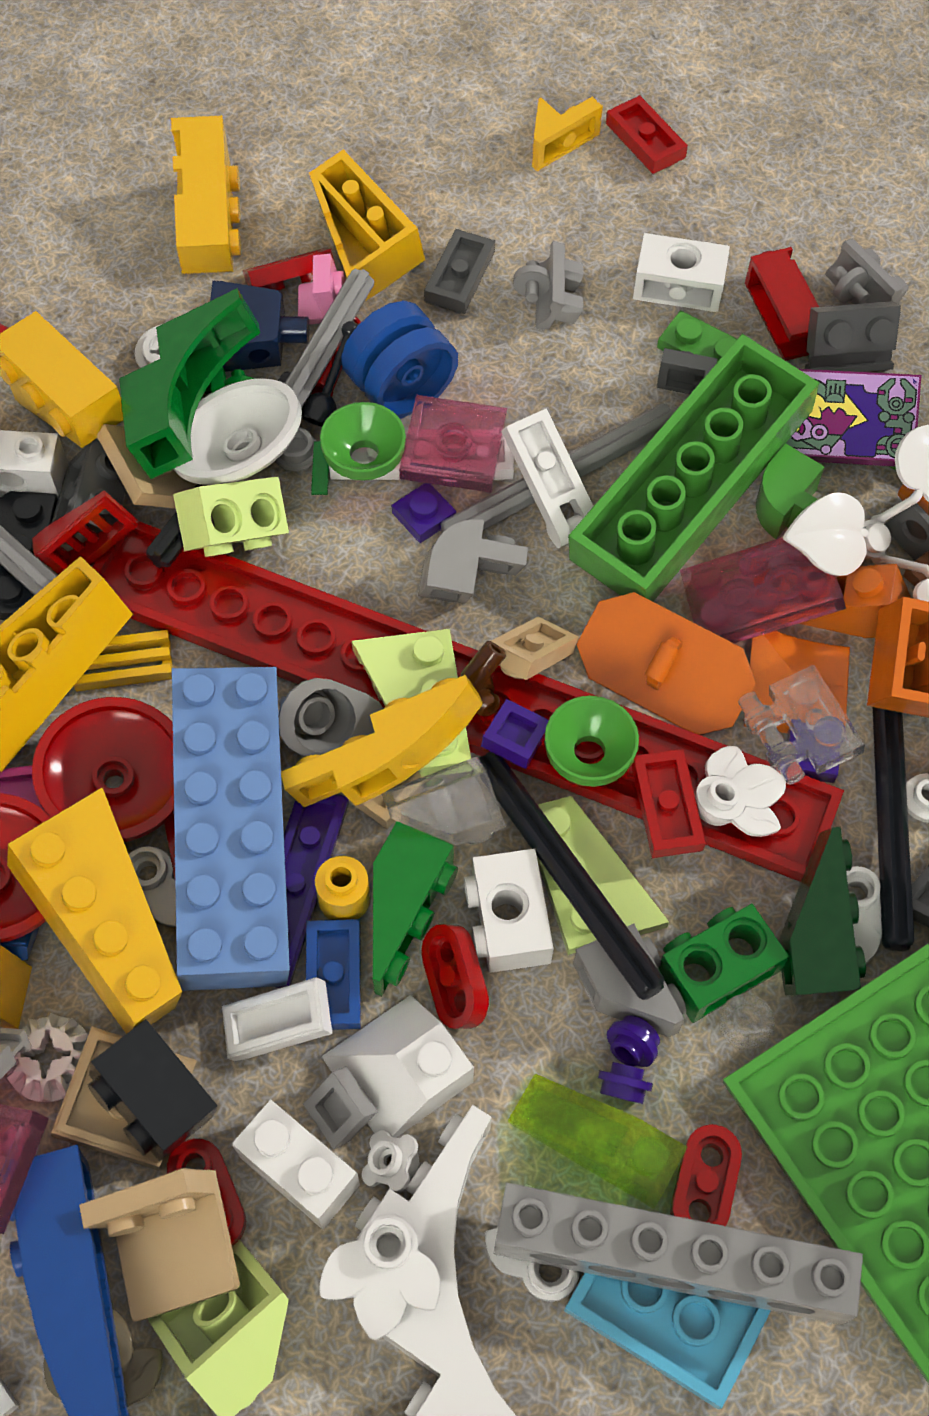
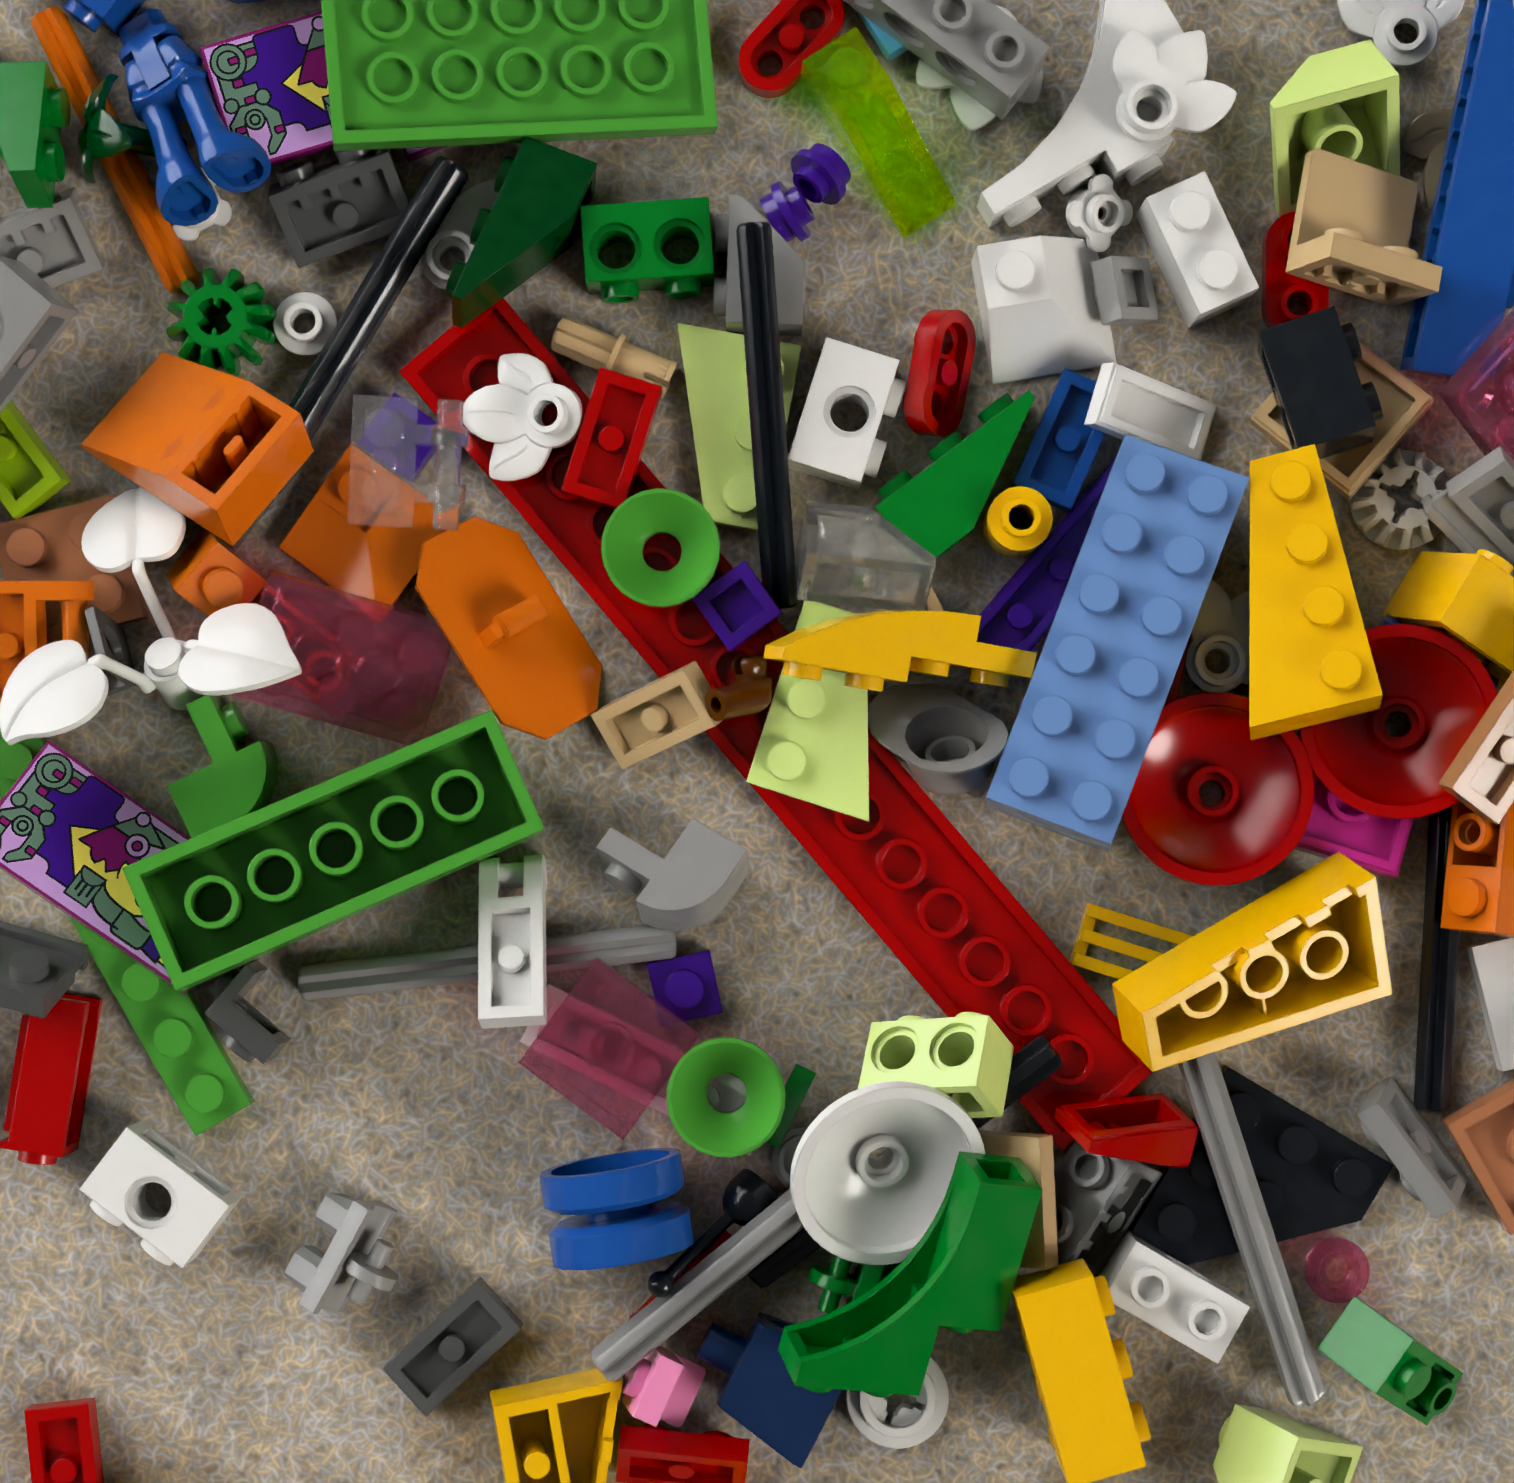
camera: 150 degrees left, 25 degrees up
none -> tan axle [551,317,679,400]

